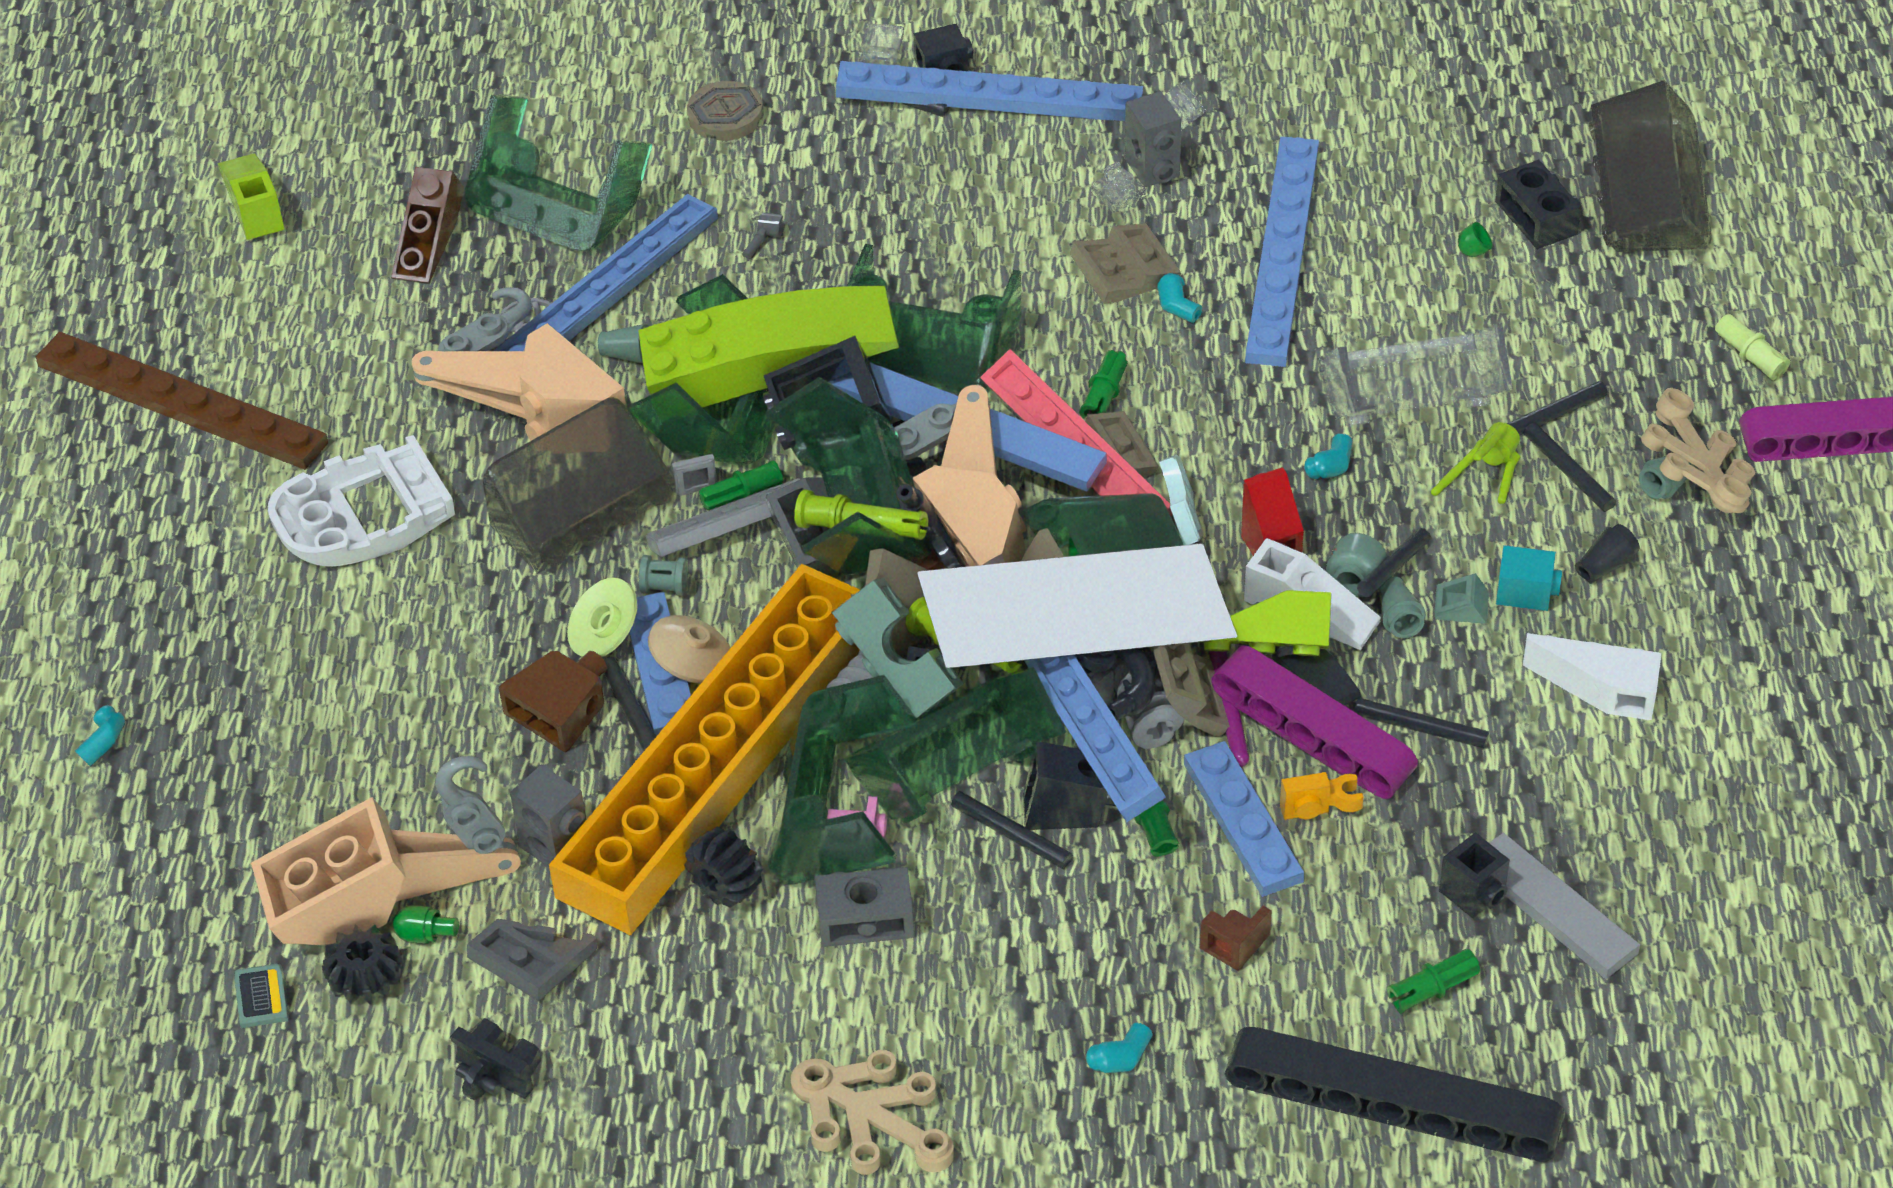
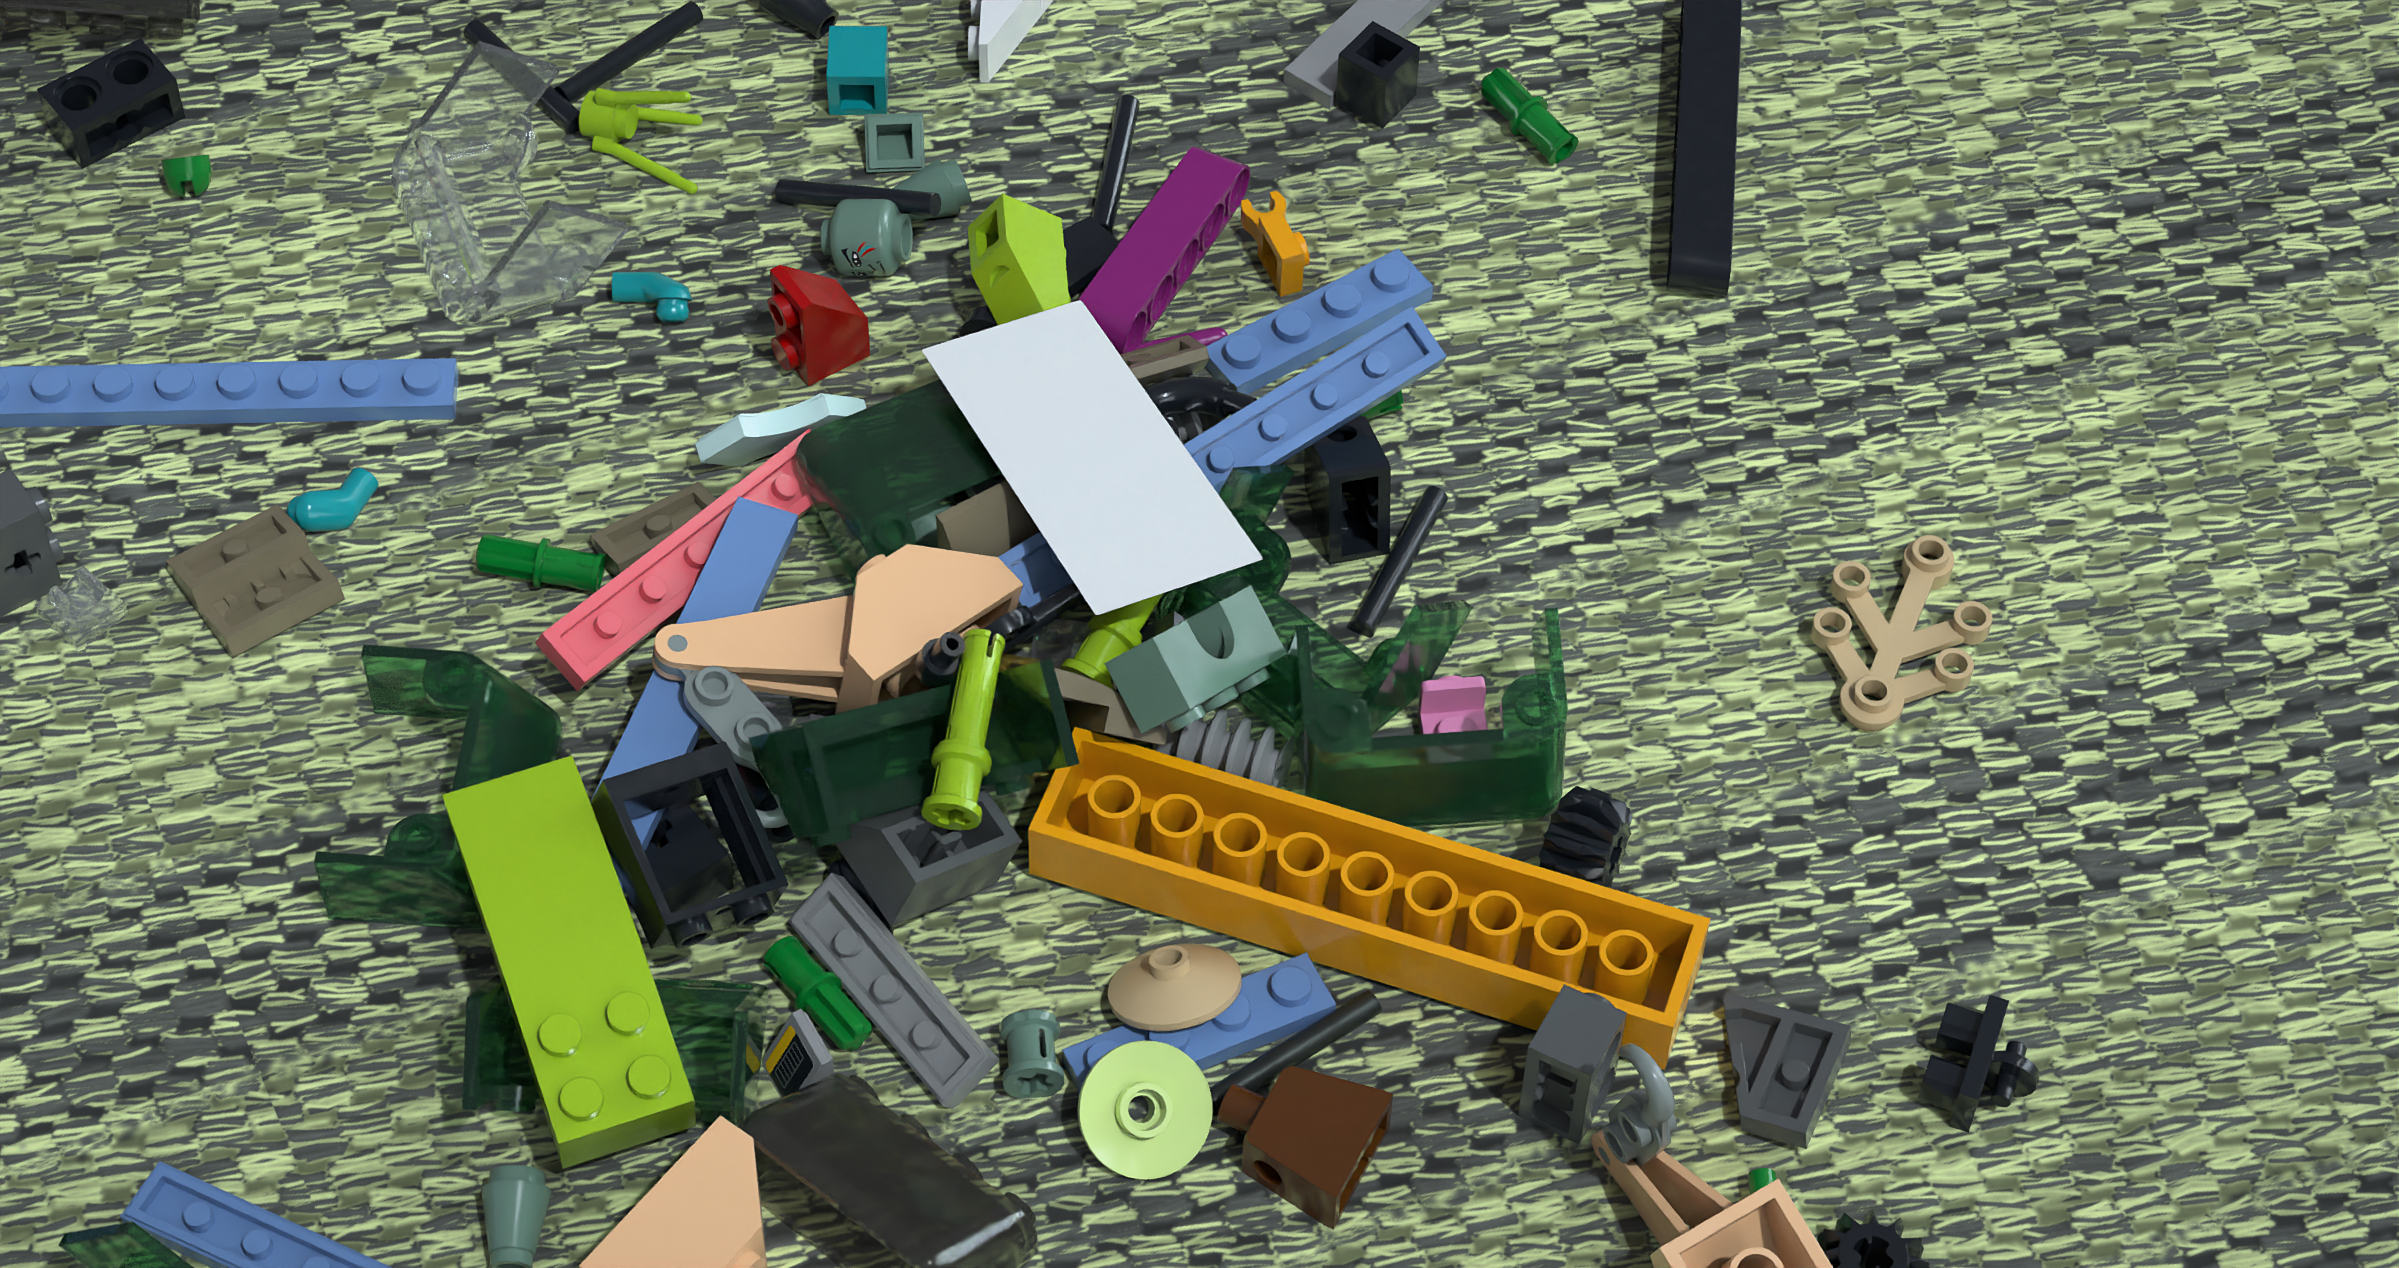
camera: 105 degrees left, 5 degrees up
dark grey hand [742,212,785,259] -> none
dark grey brick [815,867,914,947] -> none
teal arm [1086,1023,1153,1073] -> none
copper panel [1200,905,1272,971] -> none
white slope [1244,538,1381,650] -> none

